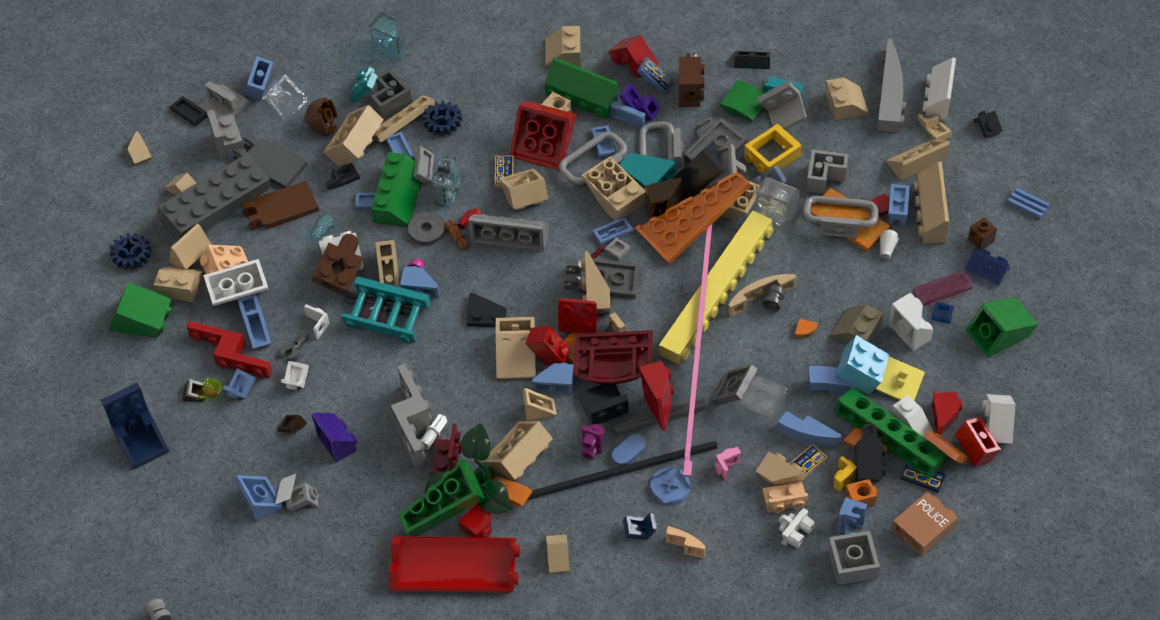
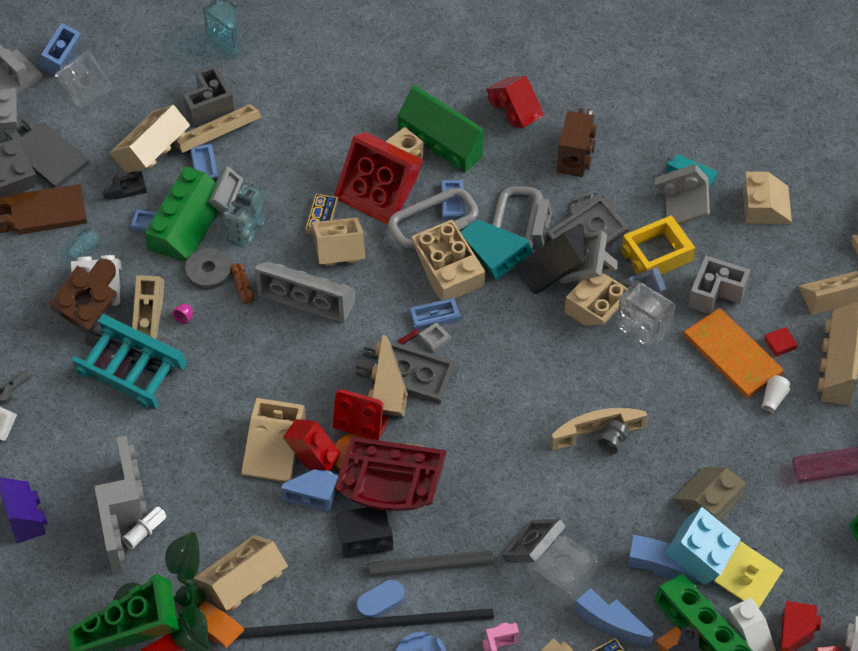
camera: 10 degrees right, 0 degrees up
reddish brown cylinder [304,97,337,134] -> none
white bracket [304,304,329,340] -> none
teal plate [349,66,378,103] -> none
medium blue slope [400,266,439,298] -> none
dark blue gear [423,101,462,136] -> none
dark red bracket [430,424,462,476] -> none
red arm [457,208,483,230] -> none
black wing [467,293,507,327] -> none
tan slope [523,388,557,420] -> none
tan slope [545,26,581,67] -> none
magenta hips [582,424,605,460] -> none
tan tile [609,312,625,332] -> none
medium blue tile [611,101,645,128] -> none
dark purple brick [619,83,660,121] -> none
orange wing [634,171,751,265] -> none
tile [637,57,672,93] -> none
red slope [639,361,674,431] -> none
dark brown slope [645,177,682,219] -> none
light yellow brick [659,210,773,364] -> none
bright pink piece [683,224,712,477] -> none
green slope [719,80,765,123] -> none
black slope [734,51,770,69] -> none
orange tile [794,319,818,338] -> none
light grey bar [803,196,879,238] -> none
light grey slope [877,39,906,133] -> none
medium blue hinge [888,184,910,227] -> none
white slope [889,293,933,351] -> none
clear blue tile [931,302,954,324] -> none

